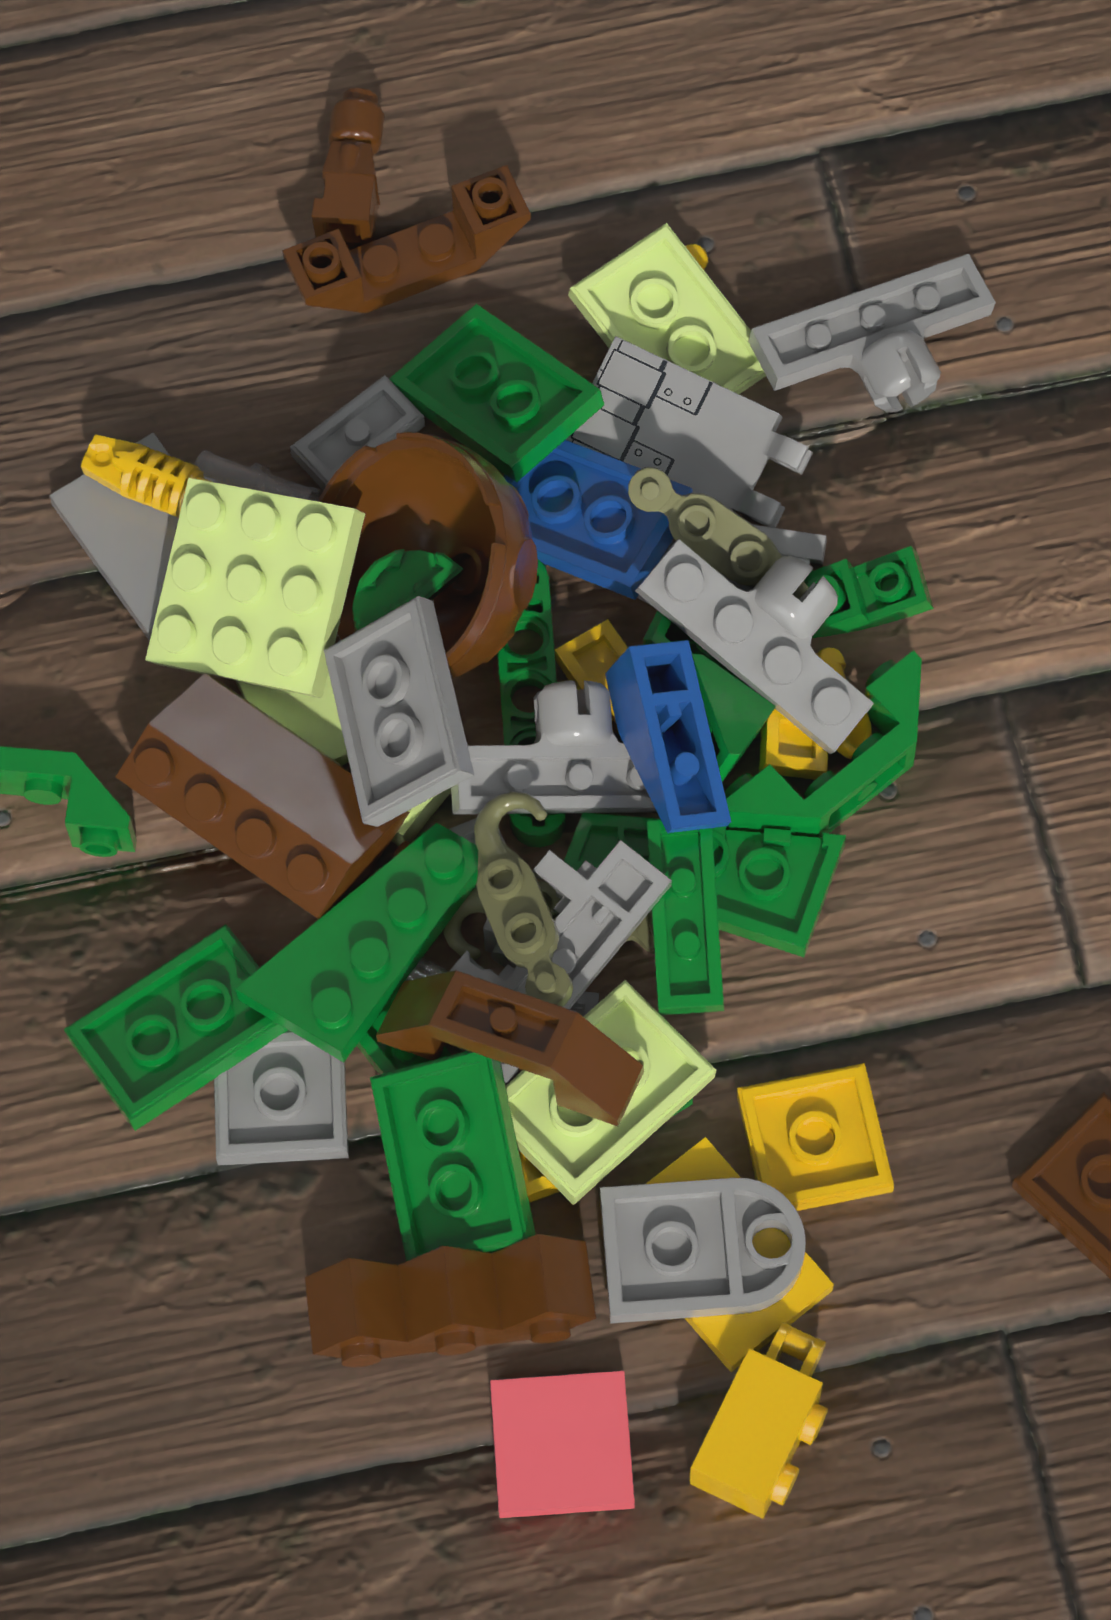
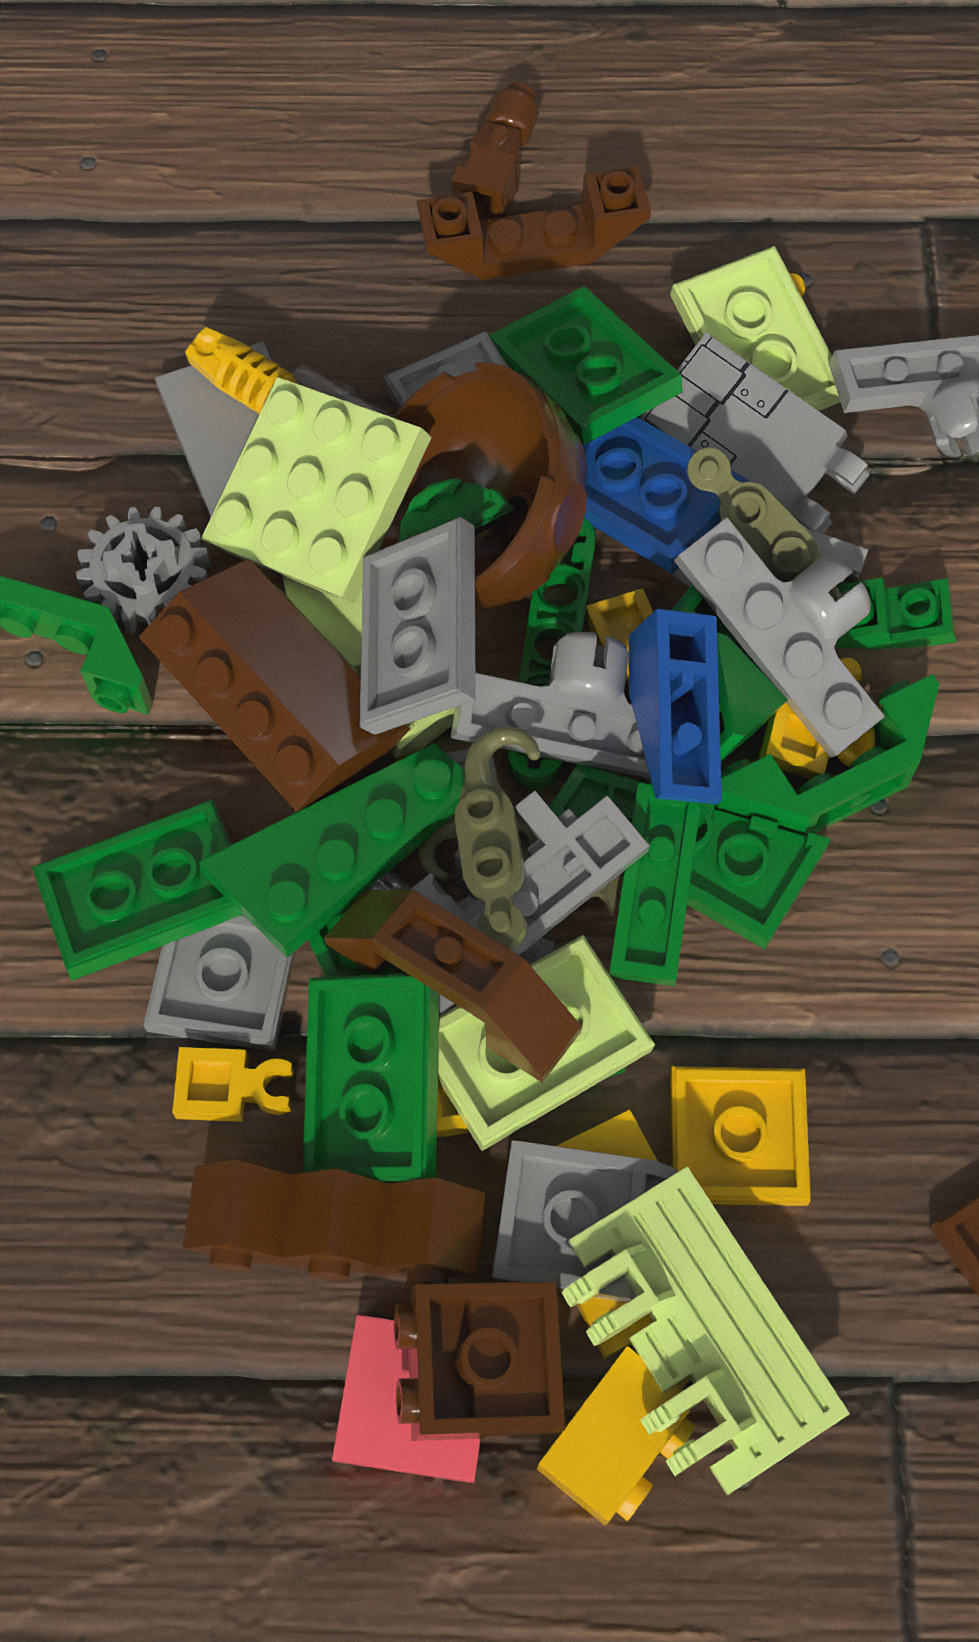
camera: 10 degrees right, 0 degrees up
none -> light grey gear [76,506,211,634]
none -> yellow plate [172,1047,294,1122]
none -> reddish brown plate [394,1282,565,1441]
none -> yellowish green hinge [561,1166,850,1495]

